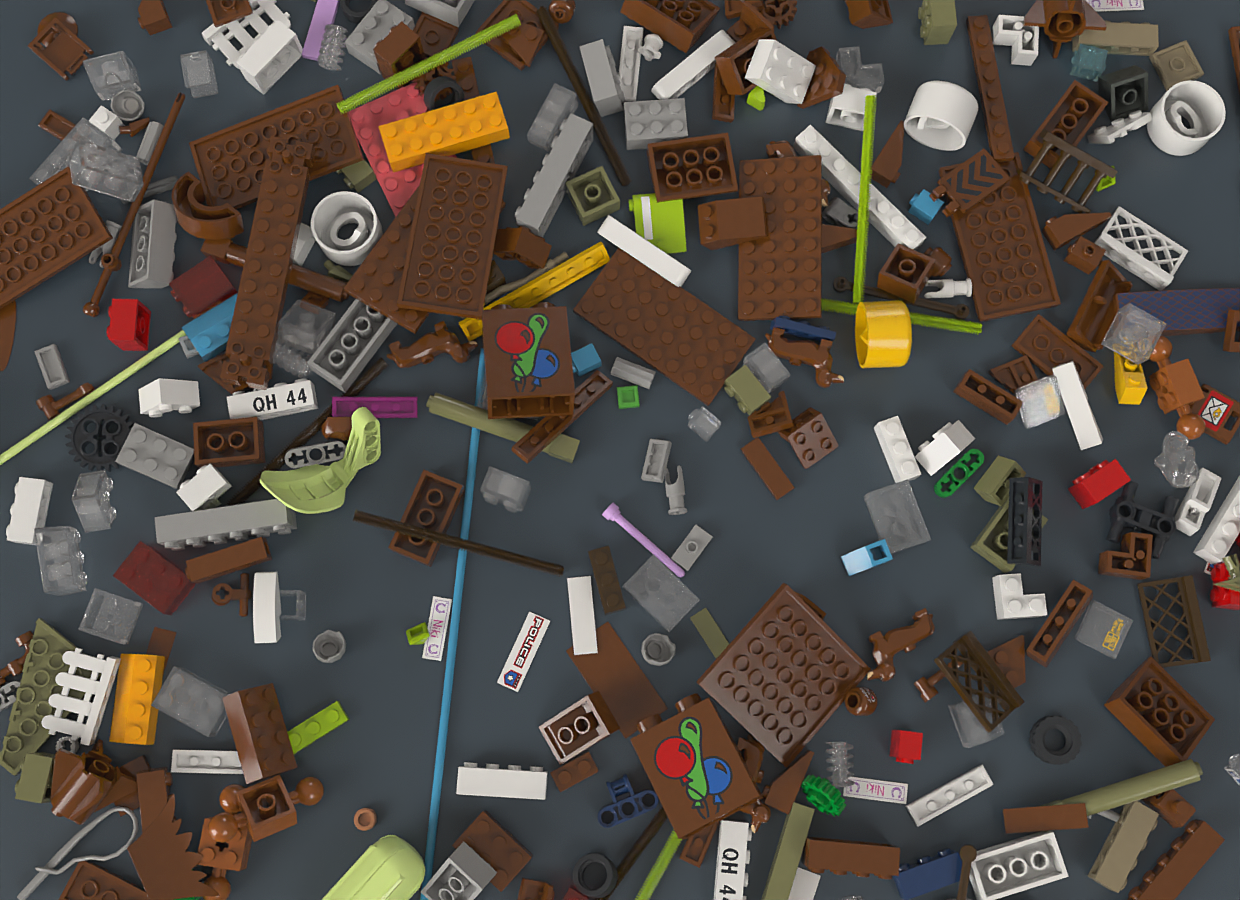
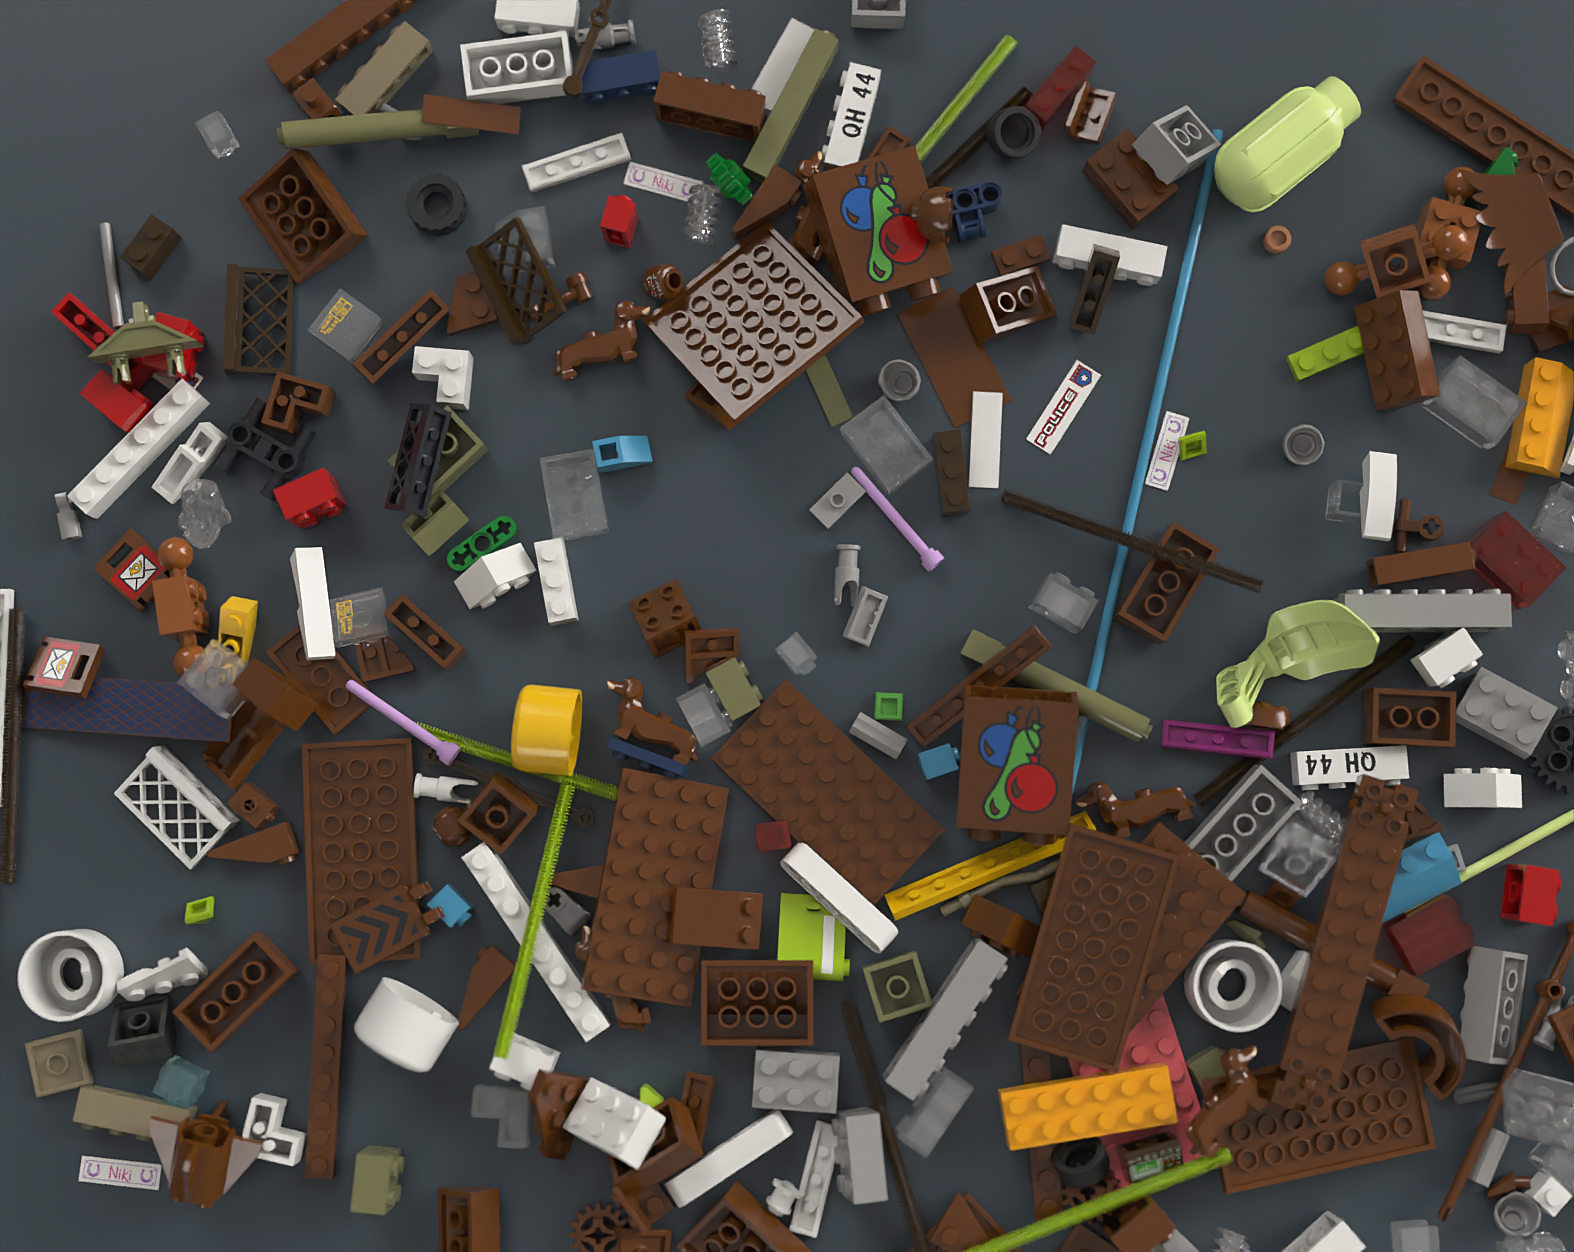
camera: 170 degrees left, 5 degrees up
light grey beam [285,440,346,468] -> none
reddish brown tile [740,437,795,500] -> none
dark brown fence [1017,129,1118,214] -> none
none -> reddish brown brick [232,658,318,731]
none -> lavender piece [346,680,461,766]
none -> clear red slope [754,820,791,852]
none -> reddish brown cylinder [911,186,954,243]
none -> dark brown brick [1068,244,1120,335]
none -> dark brown slope [1115,1131,1183,1184]
none -> reddish brown animal [1187,1045,1269,1158]

